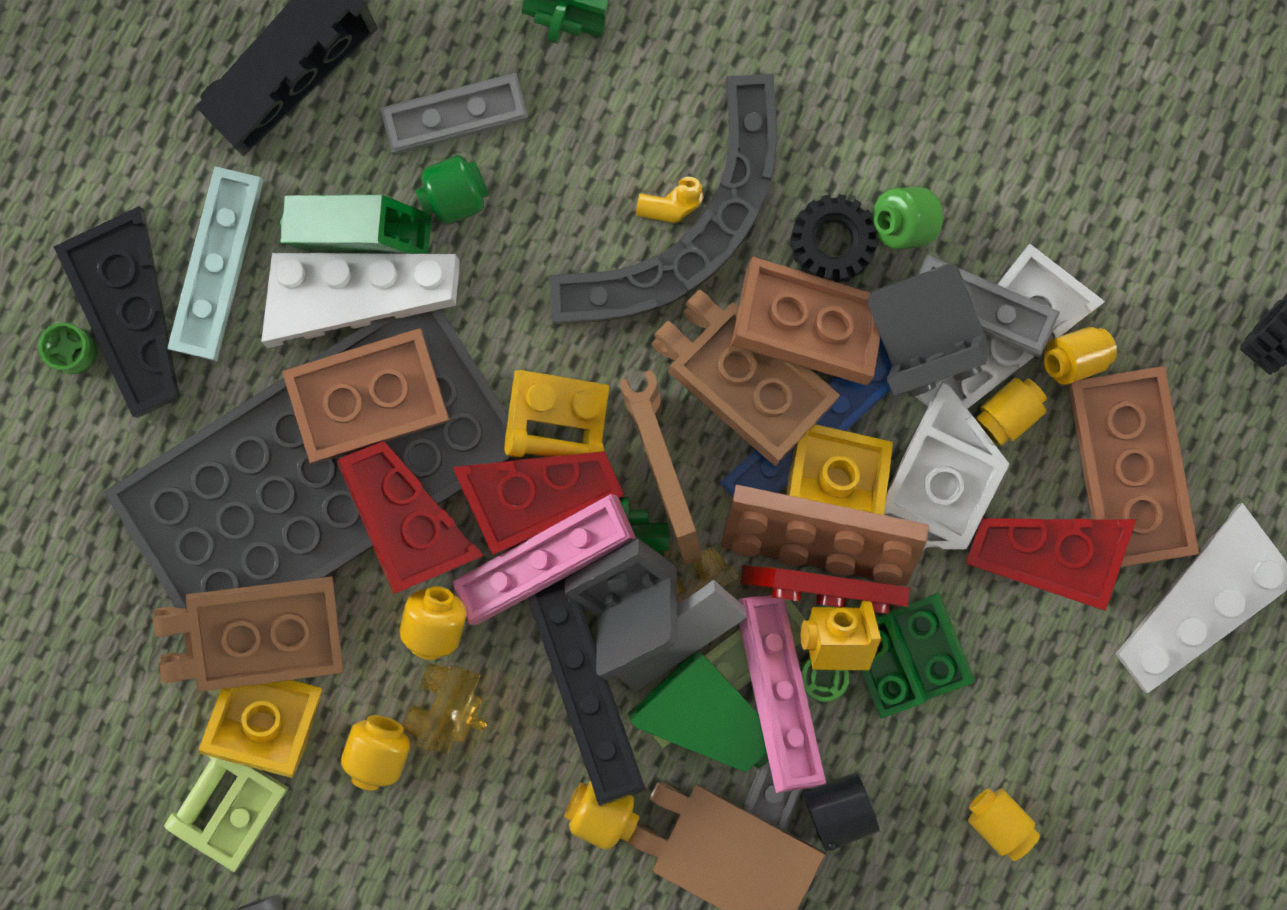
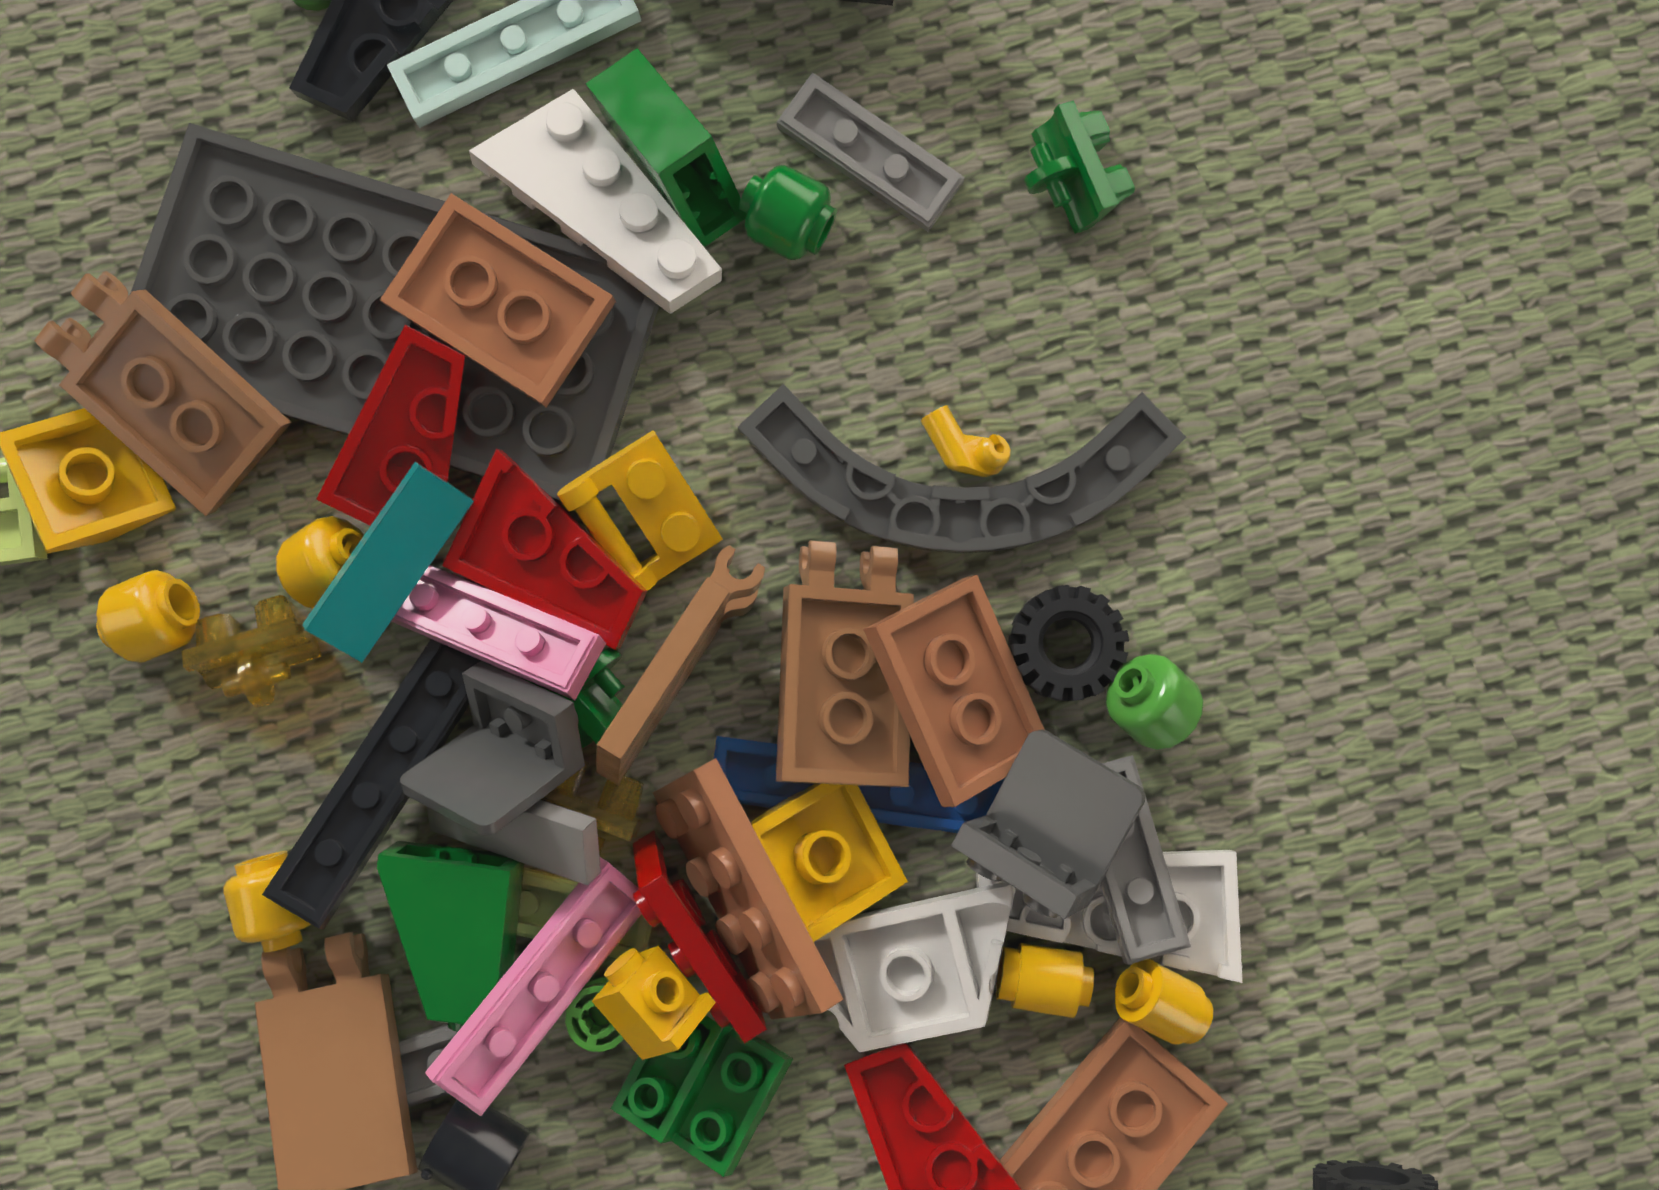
camera: 50 degrees right, 0 degrees up
none -> teal tile [302,462,474,663]

